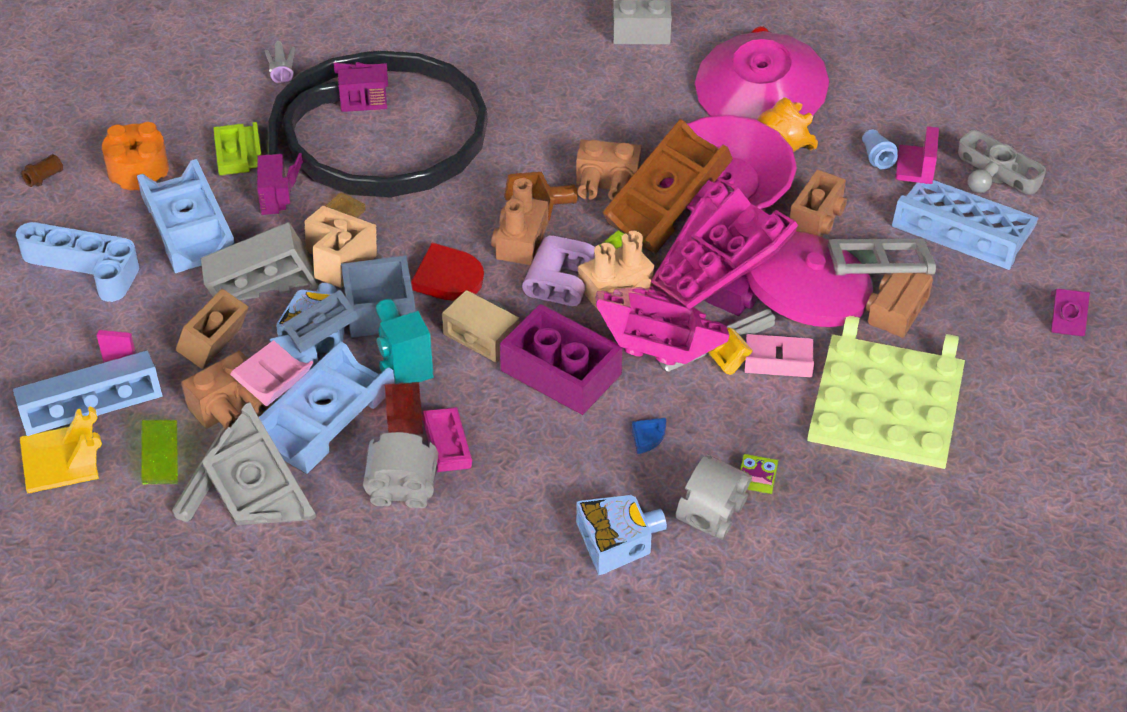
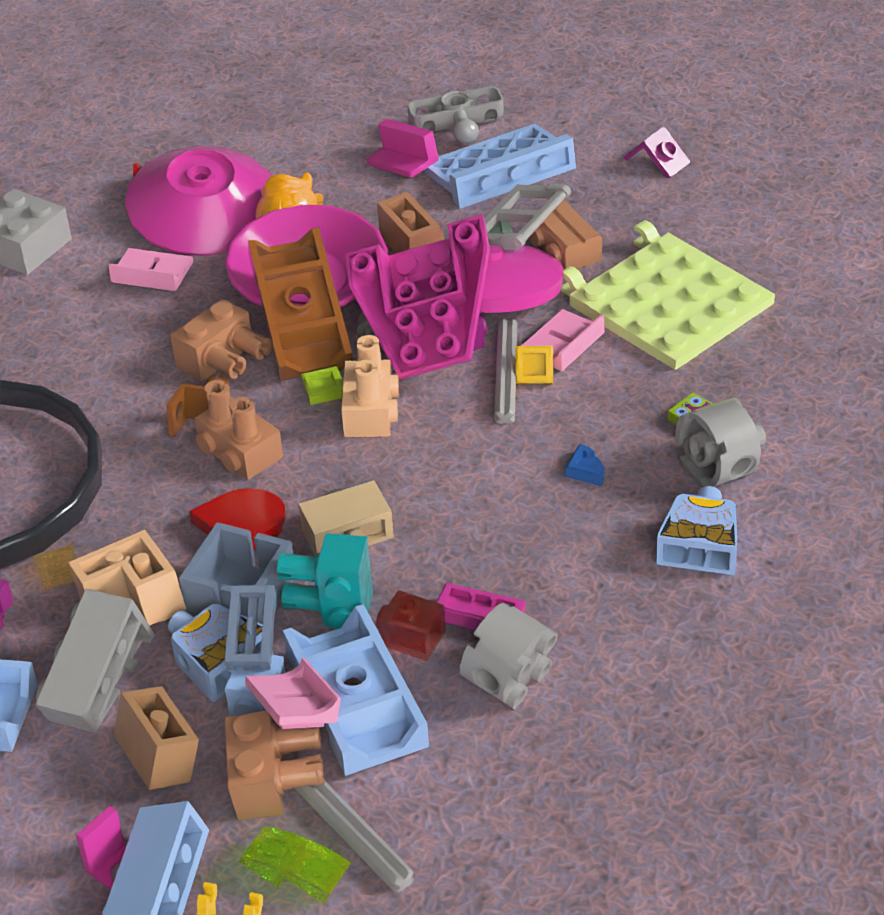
camera: 55 degrees left, 5 degrees down
light grey wing [202,402,316,525] -> none
magenta brick [500,304,623,415] -> none
lavender connector [522,236,595,306] -> none
dark pink wedge [595,285,729,365] -> none
light blue cone [862,129,898,169] -> none
none -> bright pink piece [108,248,193,291]

